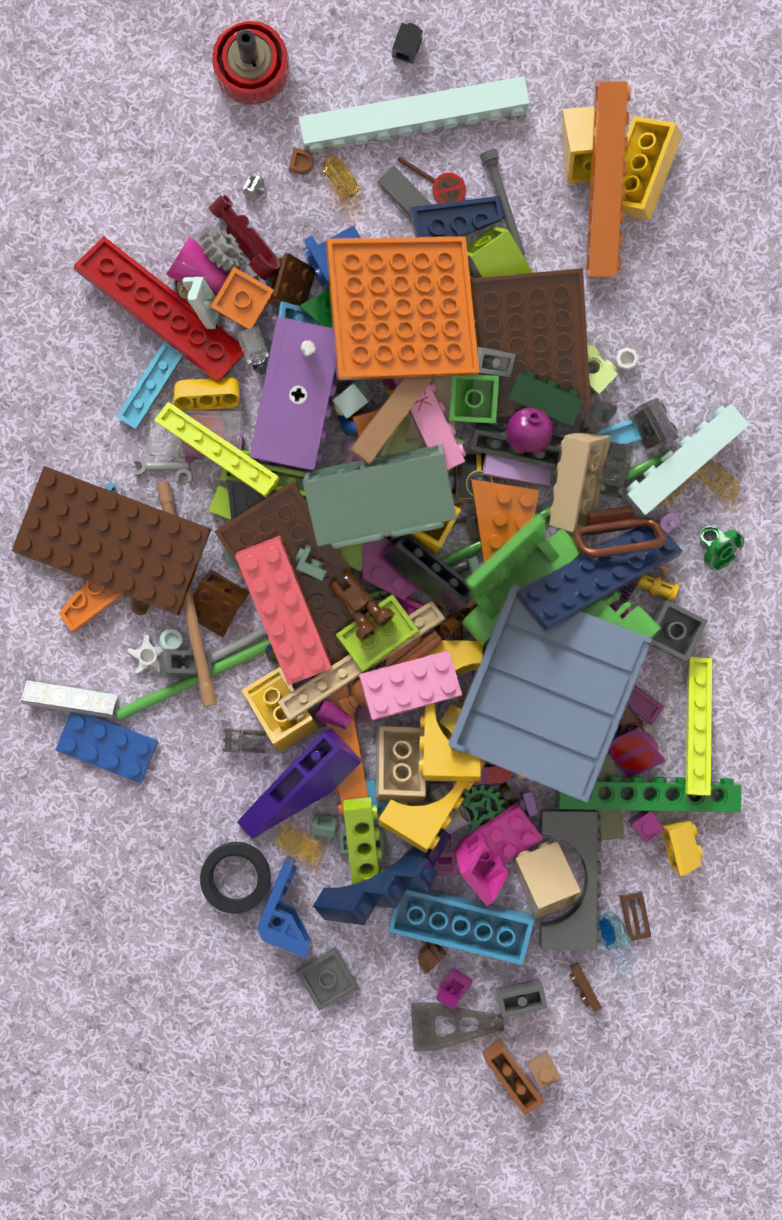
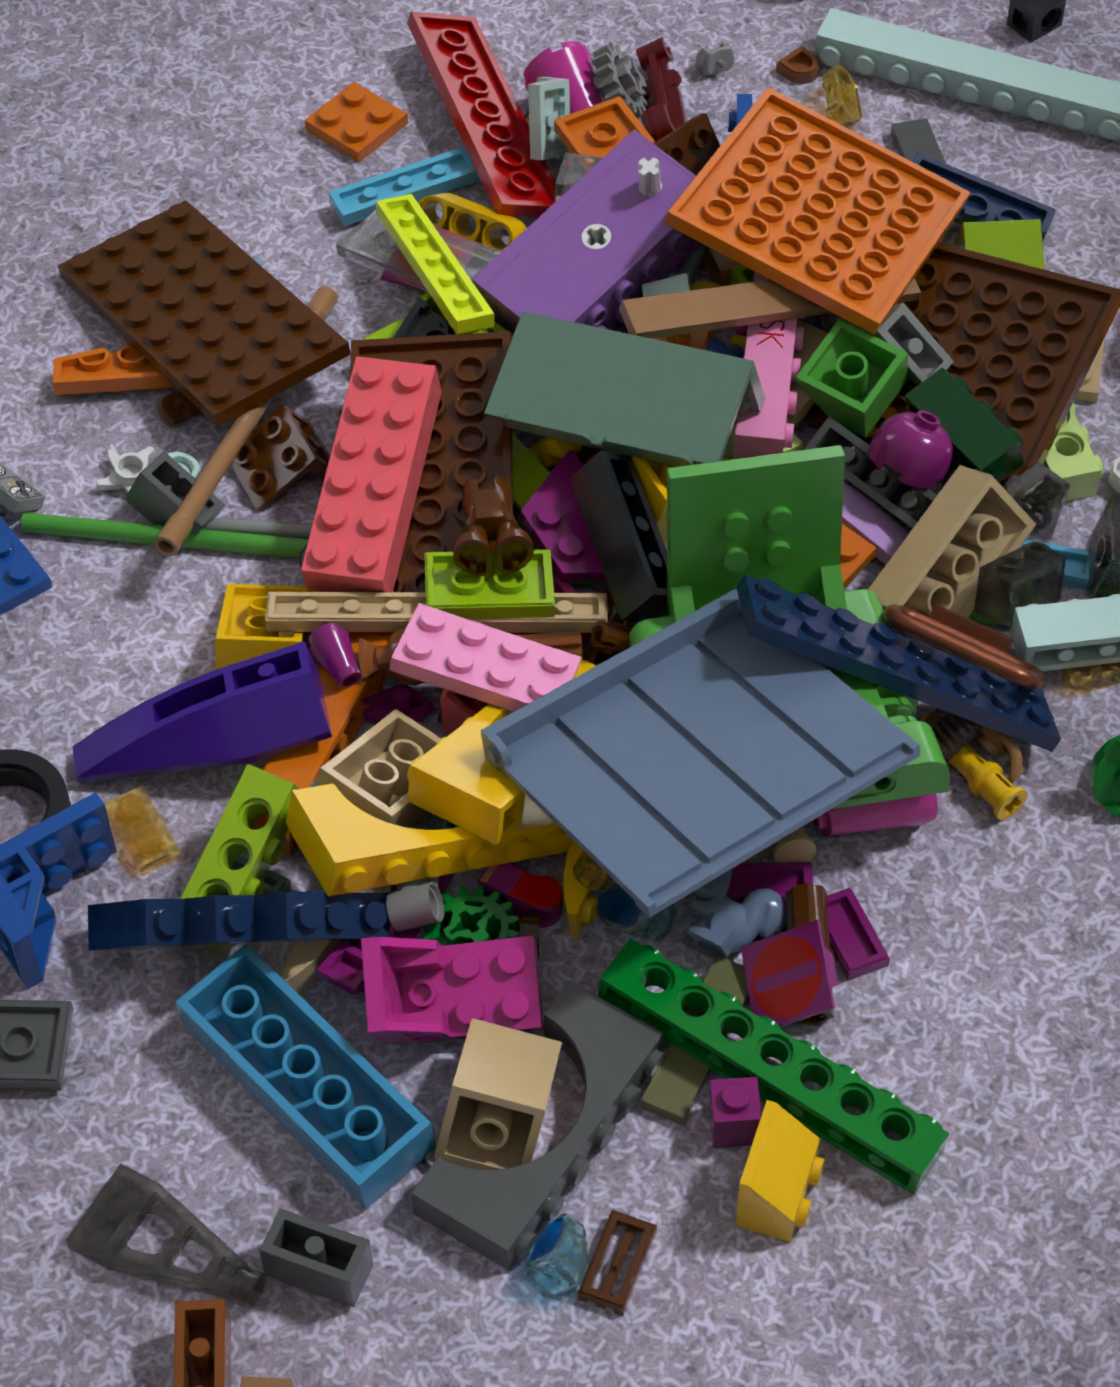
camera: 30 degrees right, 35 degrees down
light grey bar [133,450,193,482] -> none
clear smoke arm [222,728,266,754] -> none
sand green bracket [294,545,326,580] -> none
sand green tile [311,813,337,842] -> none
piece [397,157,466,203] -> none
reddish brown piece [418,942,448,975] -> none
magenta bracket [435,968,473,1010] -> none
dark grey piece [479,149,525,256] -> none
medium lavender plate [518,789,538,816] -> none
reddish brown plate [569,962,602,1012] -> none
dark grey brick [650,600,708,662] -> none
lavender piece [656,512,680,534] -> none
neon yellow plate [685,657,712,796] -> none
none -> orange plate [304,82,408,163]

